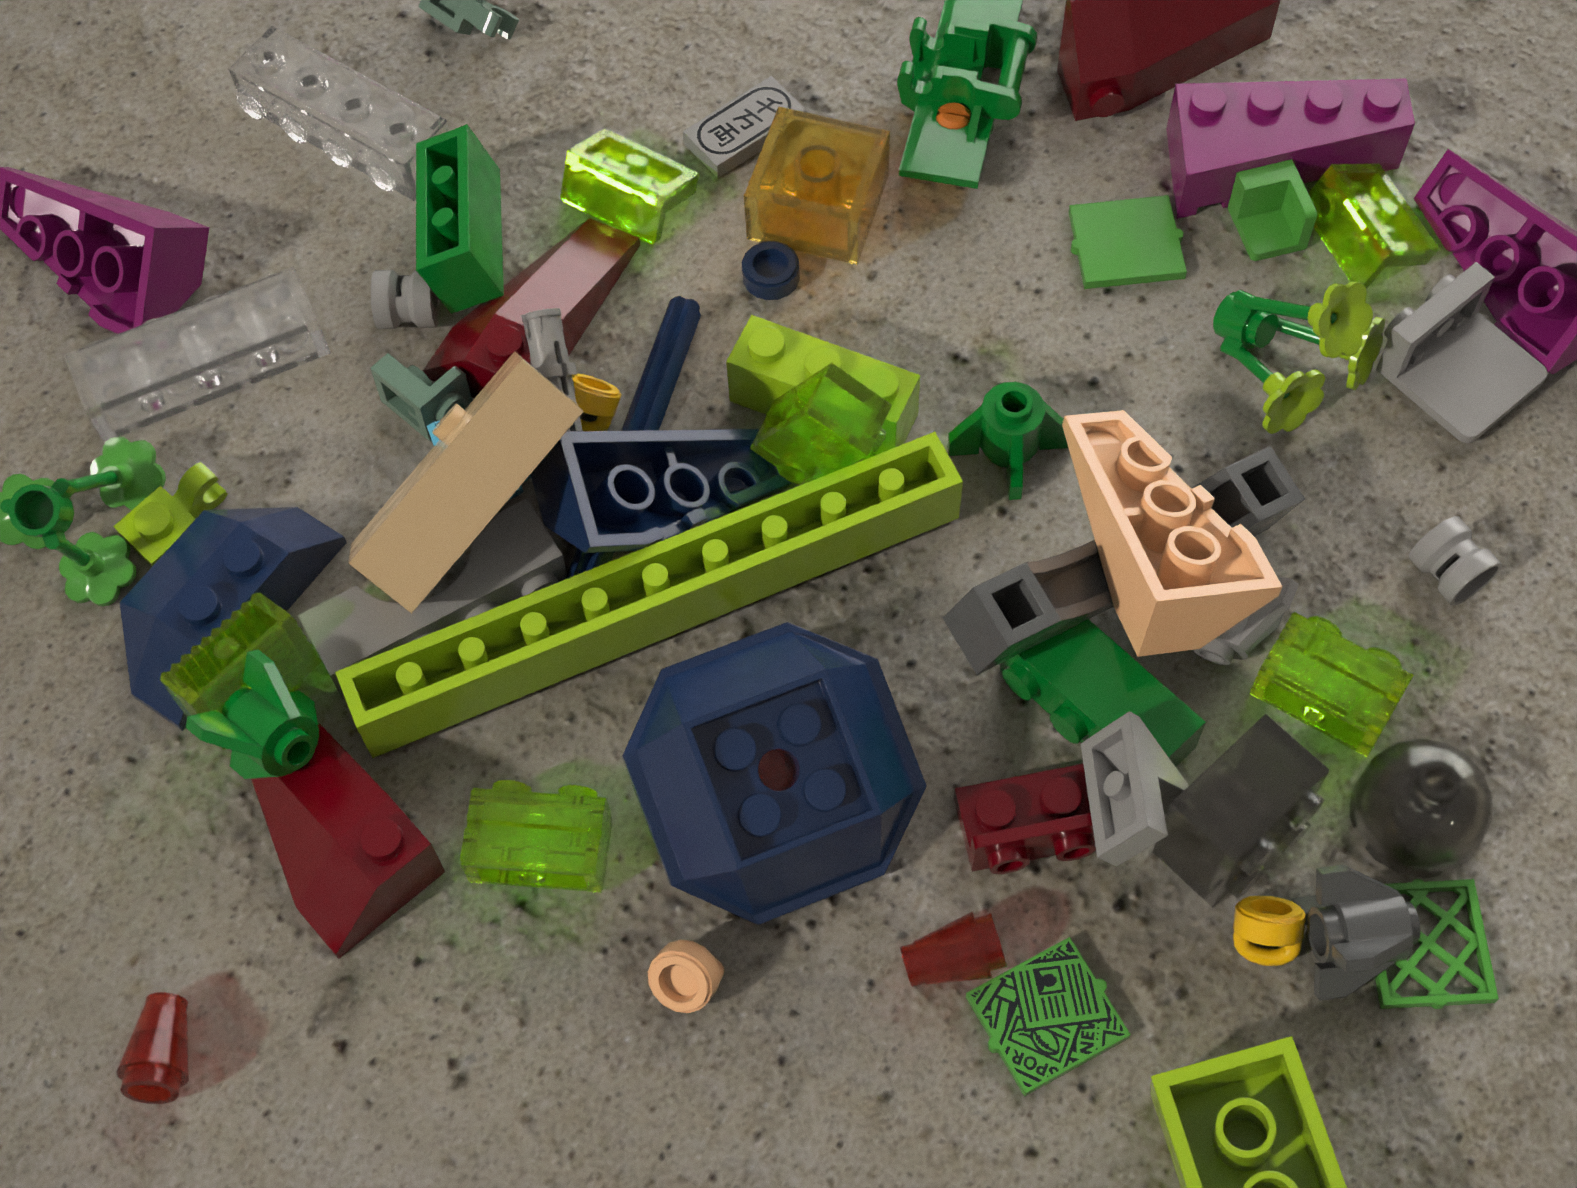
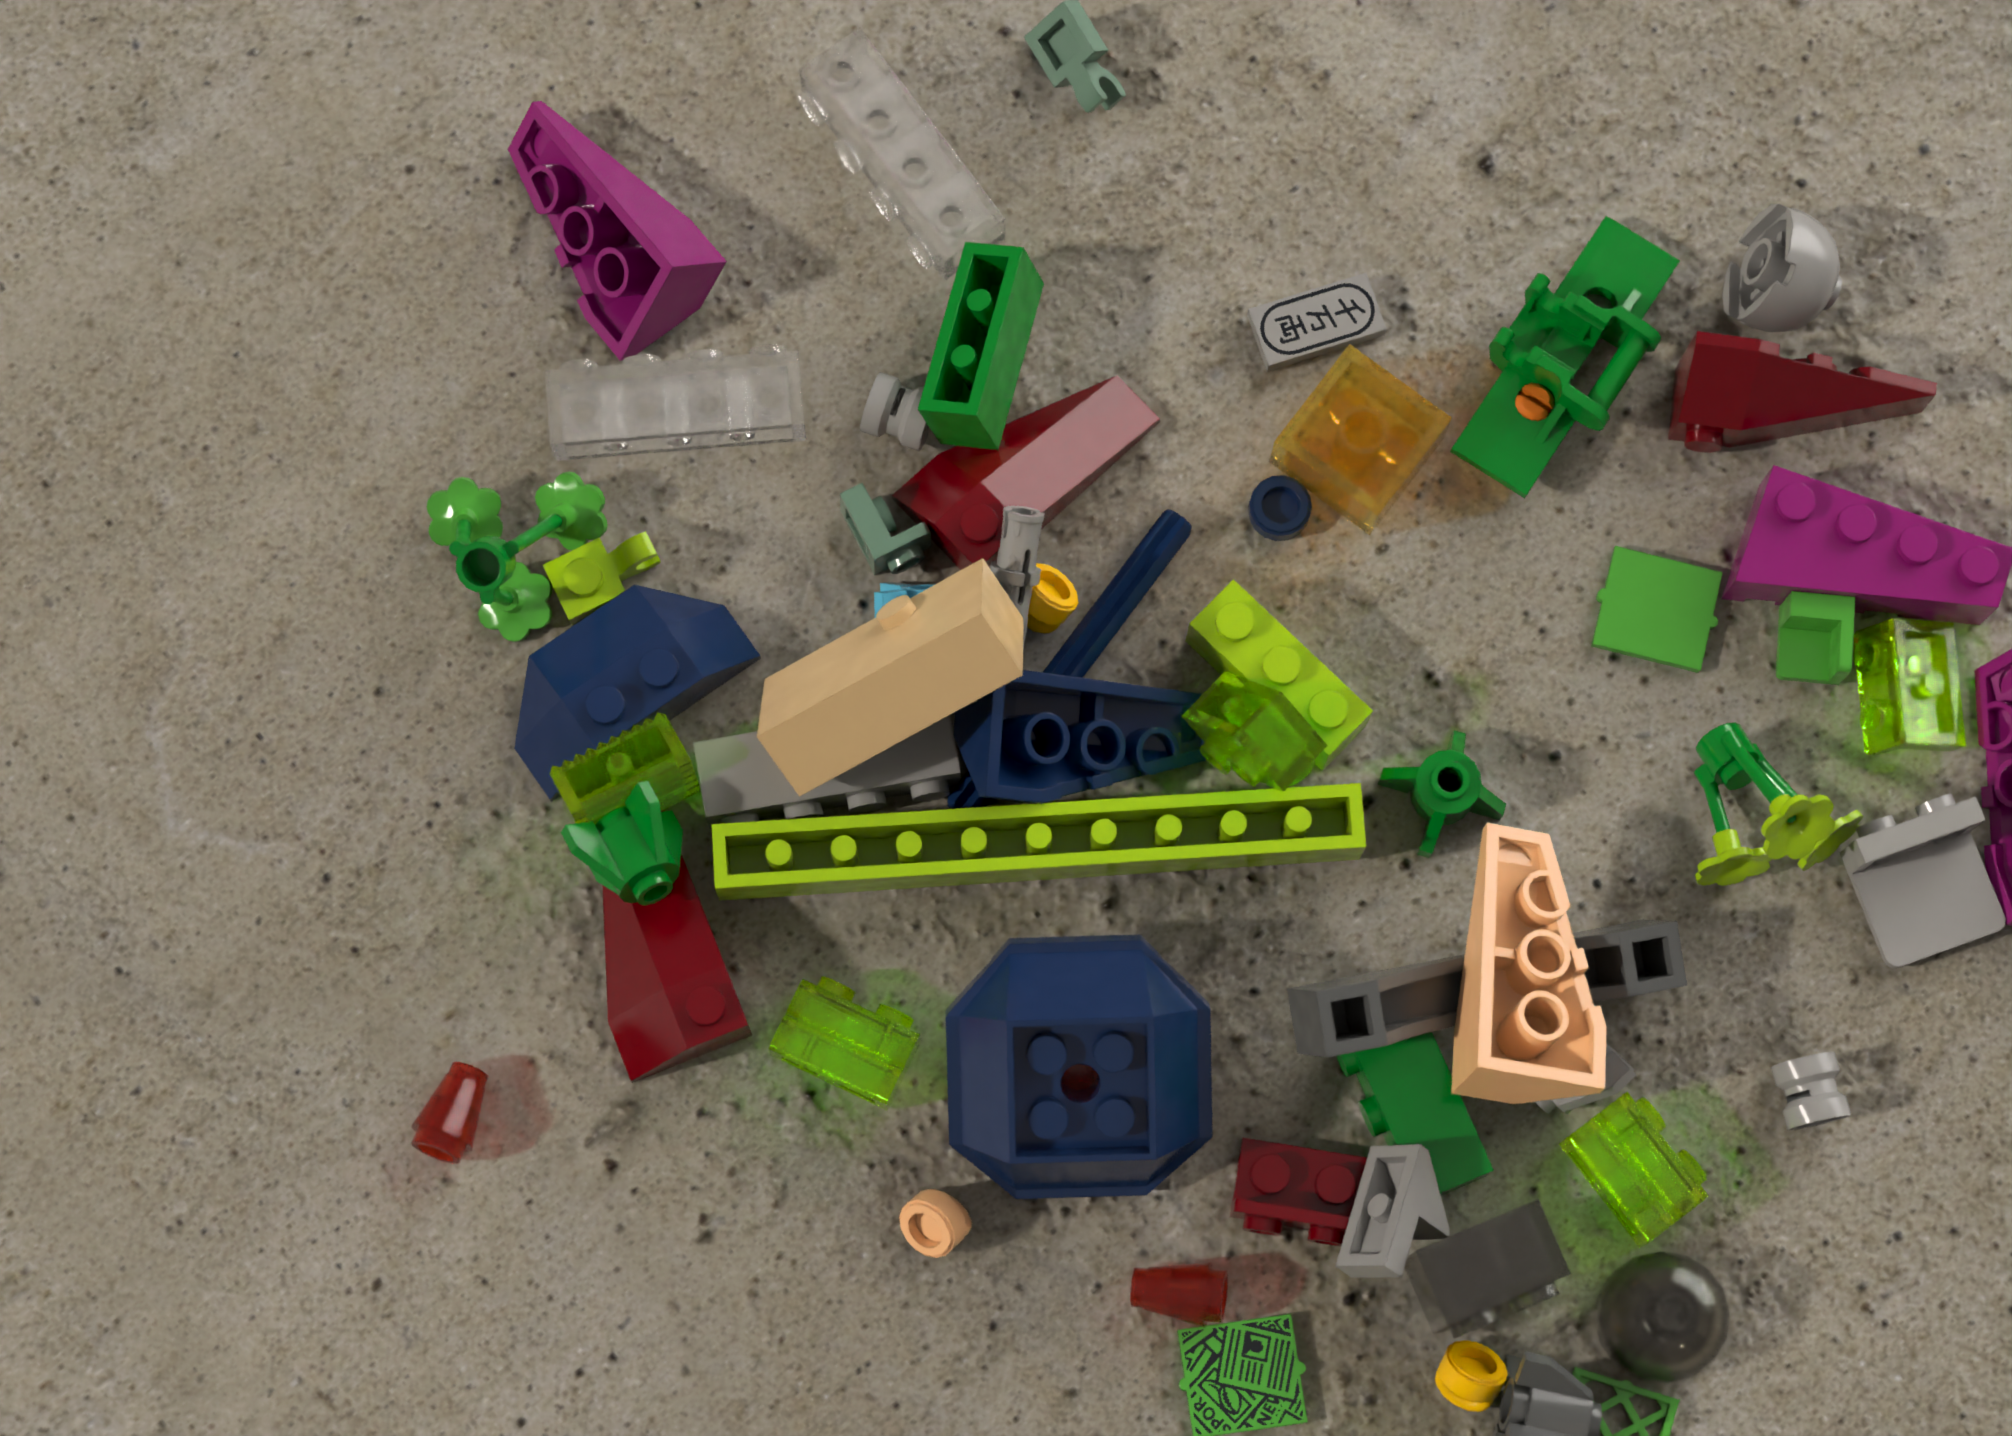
camera: 15 degrees right, 15 degrees up
clear neon green bracket [560,128,700,245] -> none

